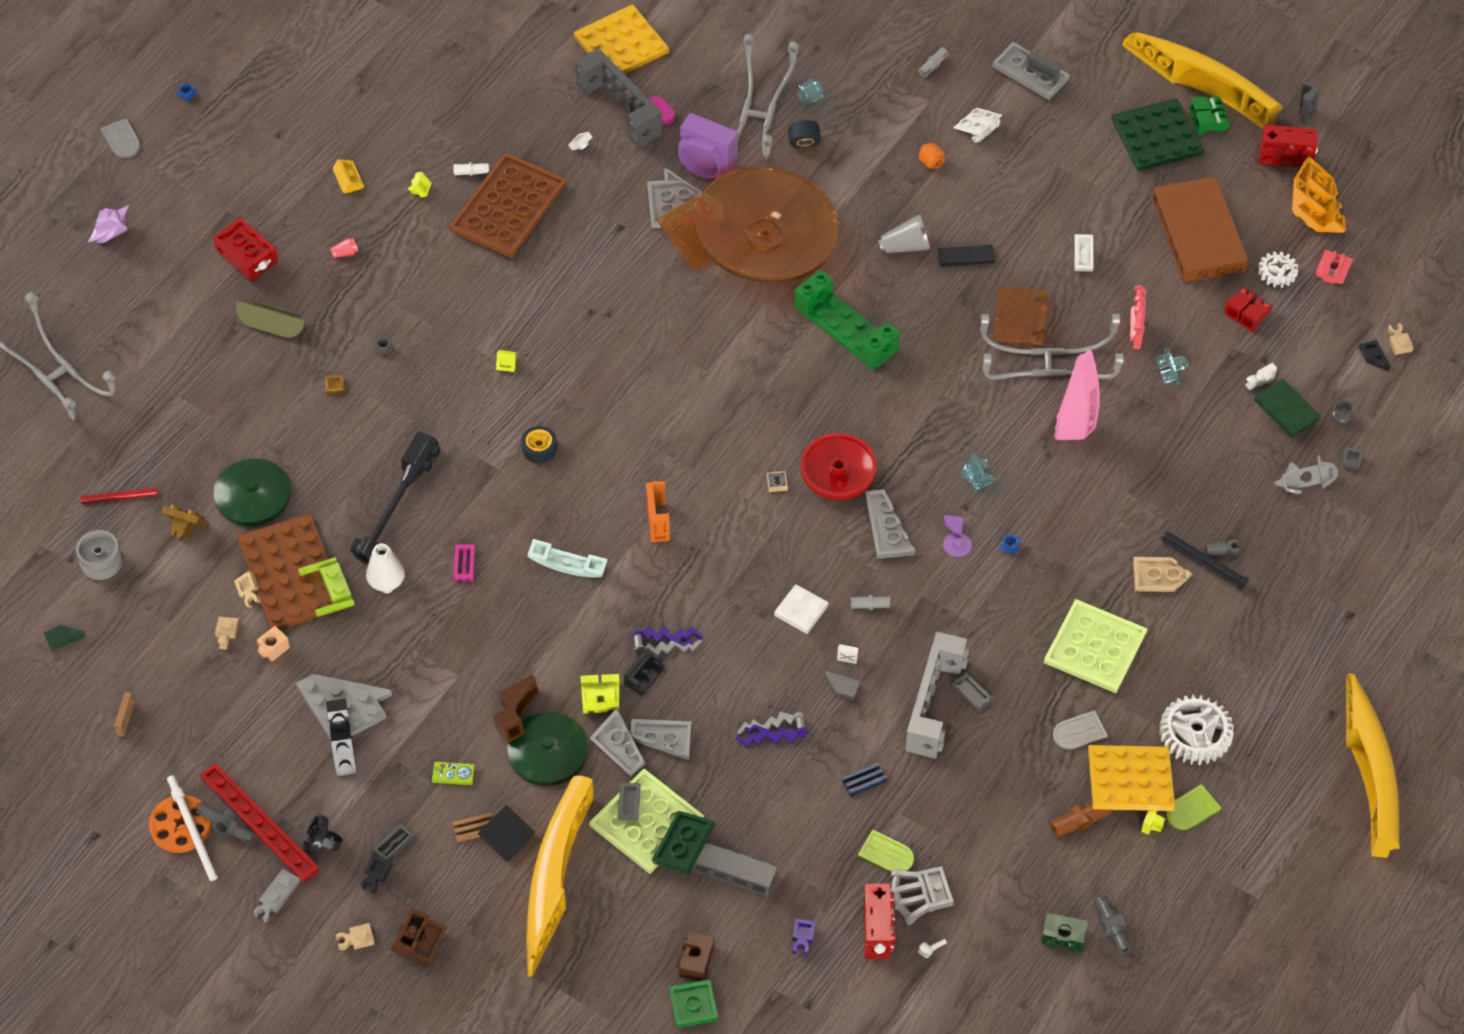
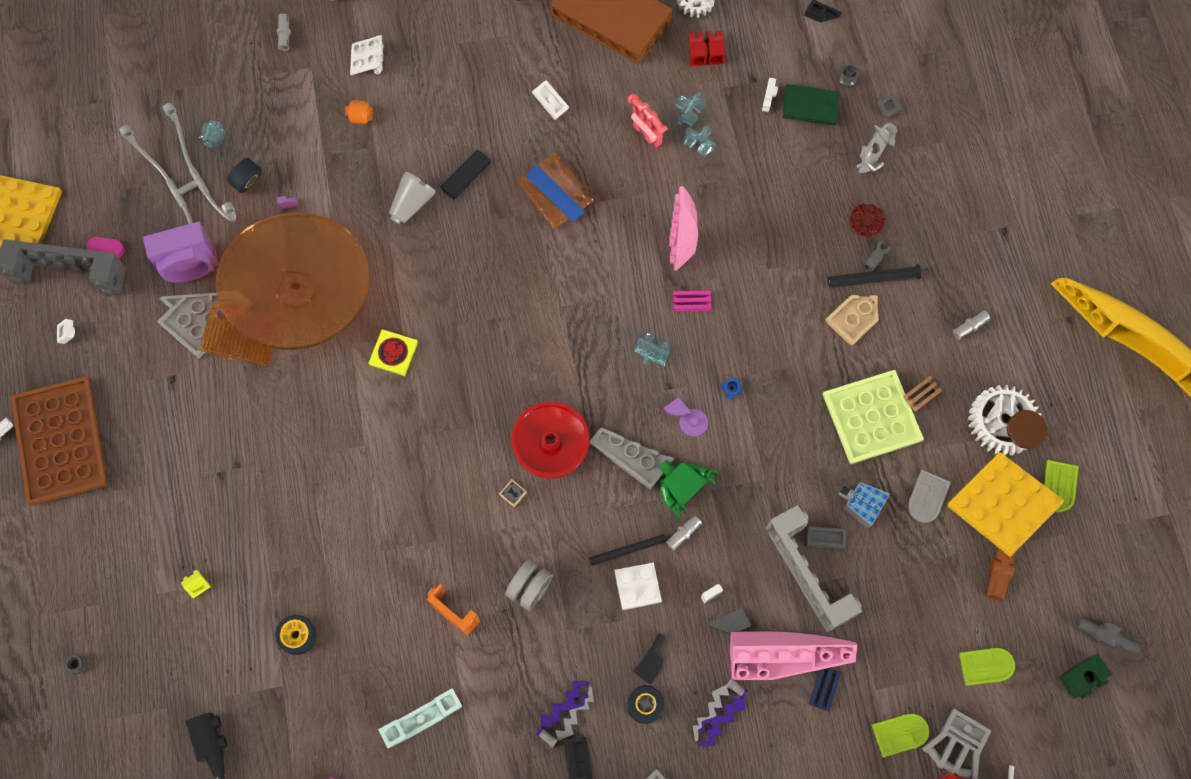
camera: 45 degrees left, 15 degrees up
pearl gold tile [325,375,345,395] -> none
green plate [794,269,900,371] -> none
light grey bar [980,314,1123,379] -> none
neon yellow tile [1141,810,1165,835] -> none
none -> medium lavender tile [276,196,300,211]
none -> tile [369,329,418,376]
none -> light grey wheel [505,558,553,611]
none -> blue sticker [525,165,585,222]
none -> black bar [589,534,666,565]
none -> black wheel [627,685,665,724]
none -> black piece [633,633,666,684]
none -> green torso [659,460,720,518]
none -> dark pink tile [673,291,711,311]
none -> clear light blue hips [675,91,707,126]
none -> bright pink wedge [730,631,857,680]
none -> torso [838,482,890,529]
none -> clear red wheel [850,203,885,237]
none -> medium nougat tile [903,376,942,411]
none -> light grey pin [952,310,991,340]
none -> lime window [959,648,1015,686]
none -> reddish brown tile [1007,410,1047,449]

